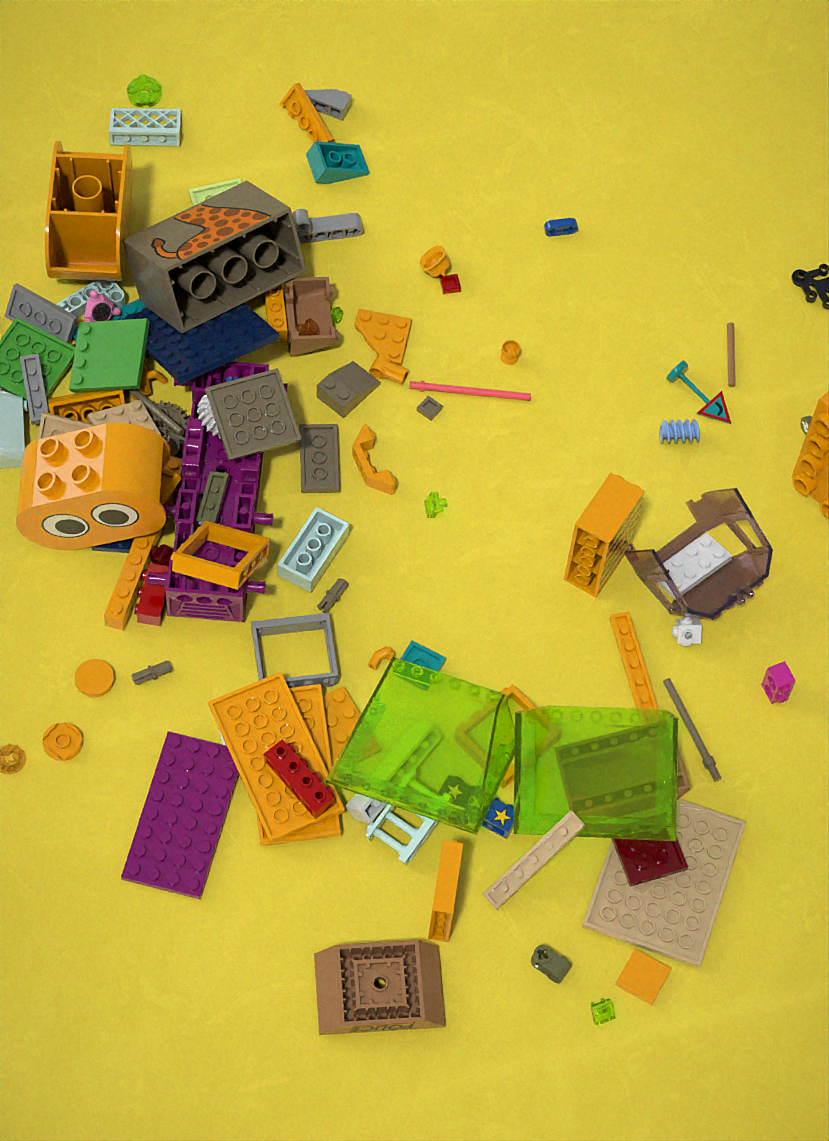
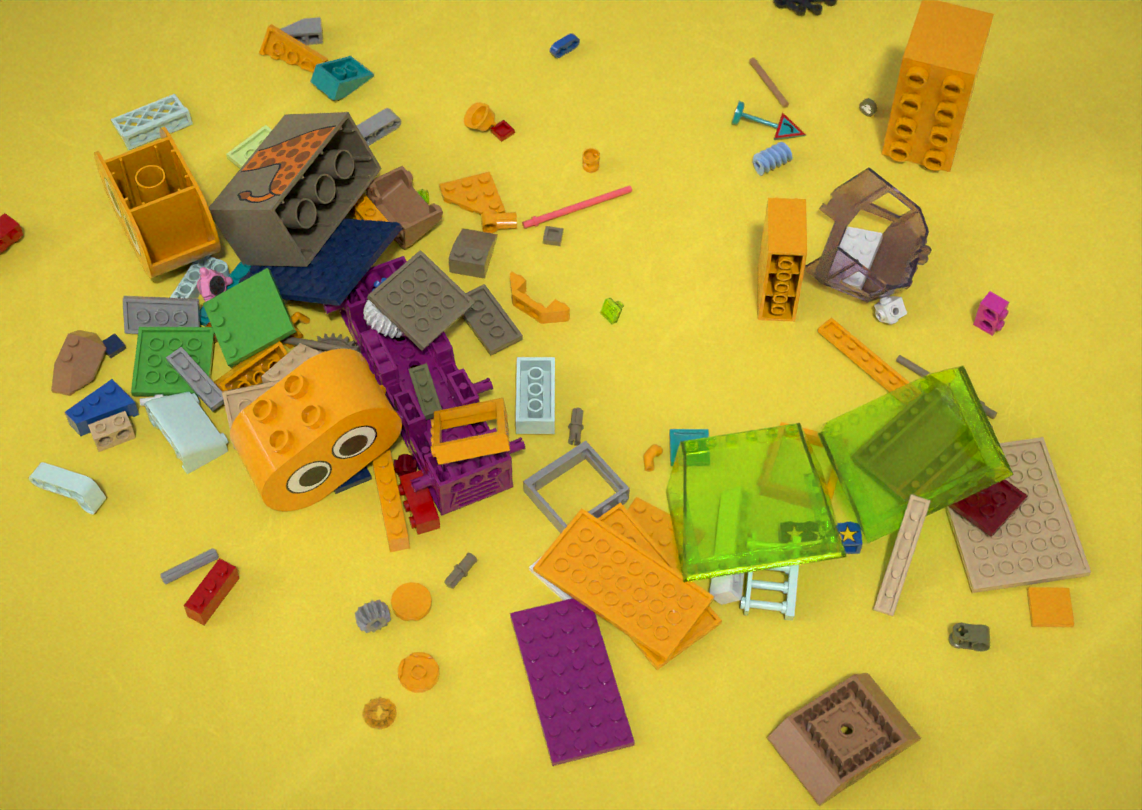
camera: 25 degrees left, 5 degrees down
clear neon green plate [127,74,162,108] -> none
red brick [263,739,335,819] -> none
clear orange wheel [297,318,319,336] -> none
light orange window [428,839,463,942] -> none
clear neon green tile [590,998,616,1026] -> none
none -> light grey gear [355,600,391,633]

